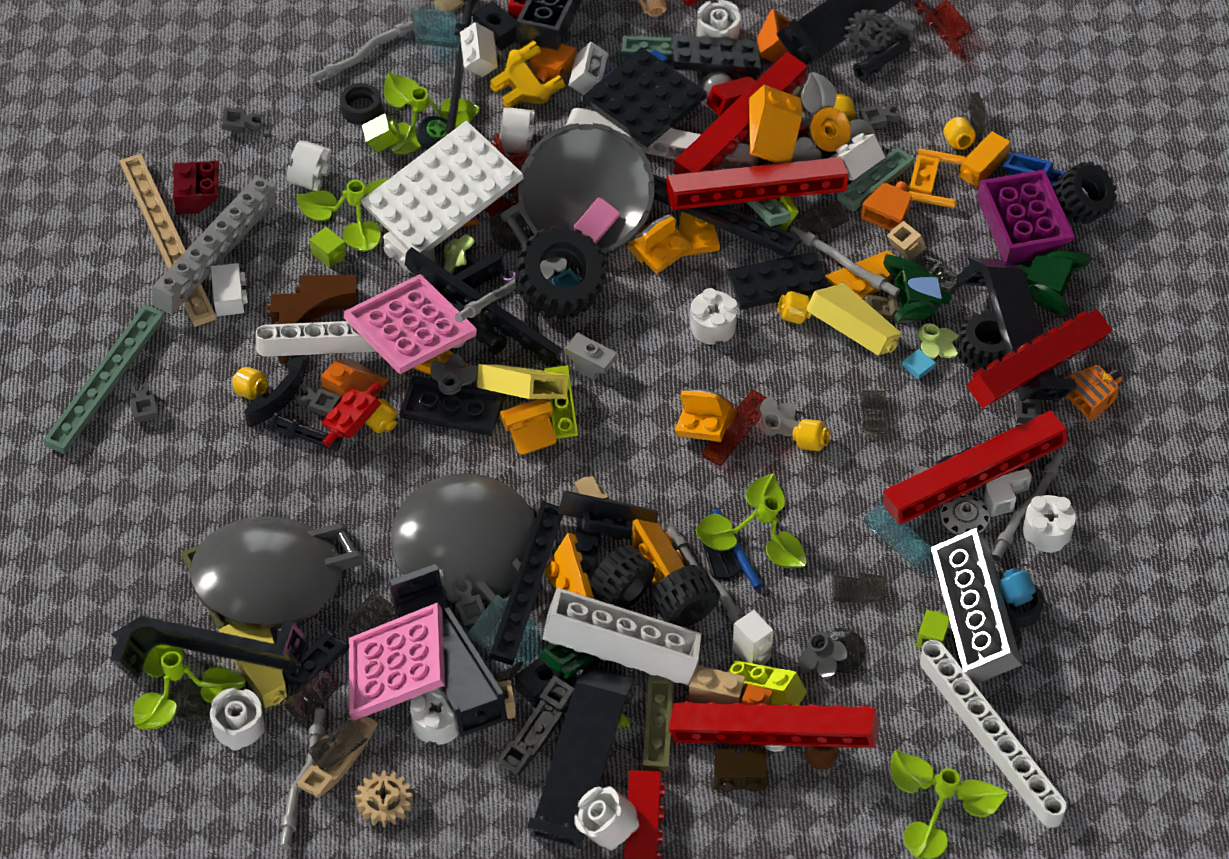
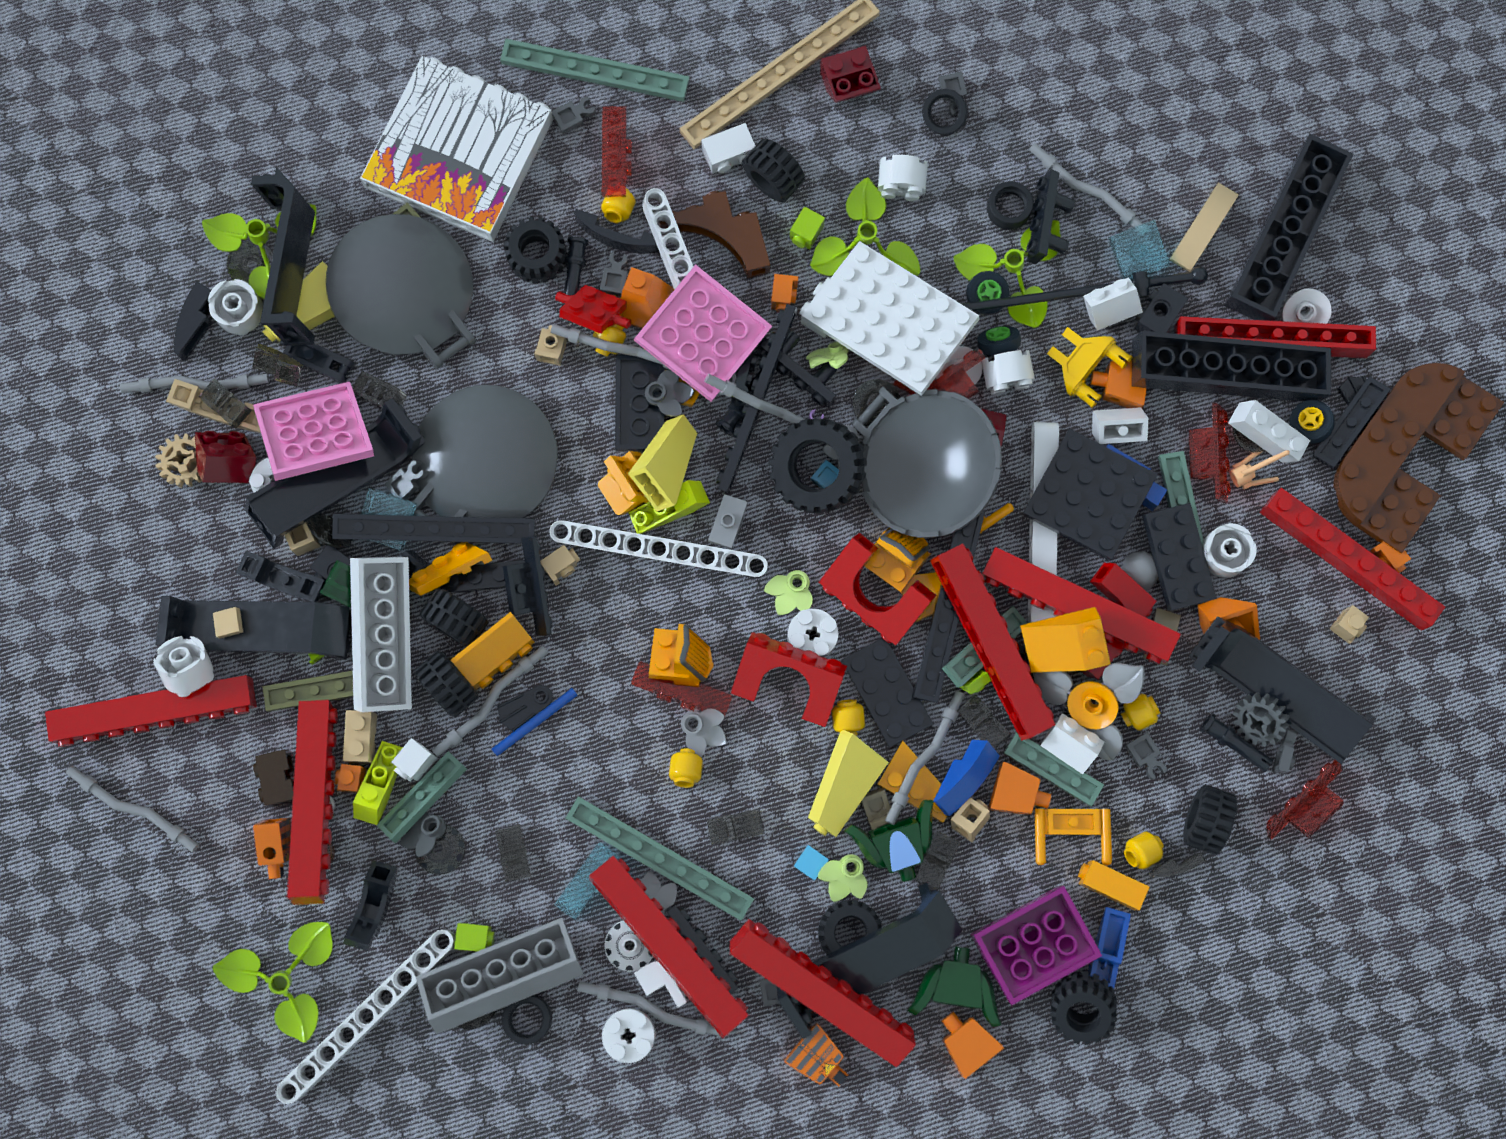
camera: 75 degrees right, 25 degrees up
light grey brick [152,176,276,315] -> none
lime brick [362,114,400,153] -> none
bright pink slope [574,197,620,245] -> none
lime plant [695,473,806,568] -> none
dark azure head [998,567,1036,607] -> none
none -> black slope [174,281,213,362]
none -> dark red slope [195,431,256,483]
none -> tan tile [213,607,243,638]
none -> orange torso [253,817,291,879]
none -> black arch [343,860,398,951]
none -> panel [360,56,553,242]
none -> sand green plate [377,751,467,844]
none -> black tyre [504,217,567,284]
none -> tan brick [534,325,567,366]
none -> white beam [550,520,768,577]
none -> light grey bar [551,324,670,370]
none -> sand green plate [565,796,754,921]
none -> clear red bracket [602,106,632,197]
none -> red arch [731,632,847,727]
none -> black tyre [742,138,805,203]
none -> yellowish green plate [764,570,813,615]
none -> orange brick [771,274,798,313]
none -> red arch [818,533,937,646]
none -> black tyre [922,88,968,136]
none -> blue slope [933,740,1000,816]
none -> orange torso [942,1011,1003,1079]
none -> black wheel [977,326,1021,356]
none -> black plate [1026,169,1075,265]
none -> black tyre [1183,784,1237,855]
none -> clear red bracket [1189,403,1231,503]

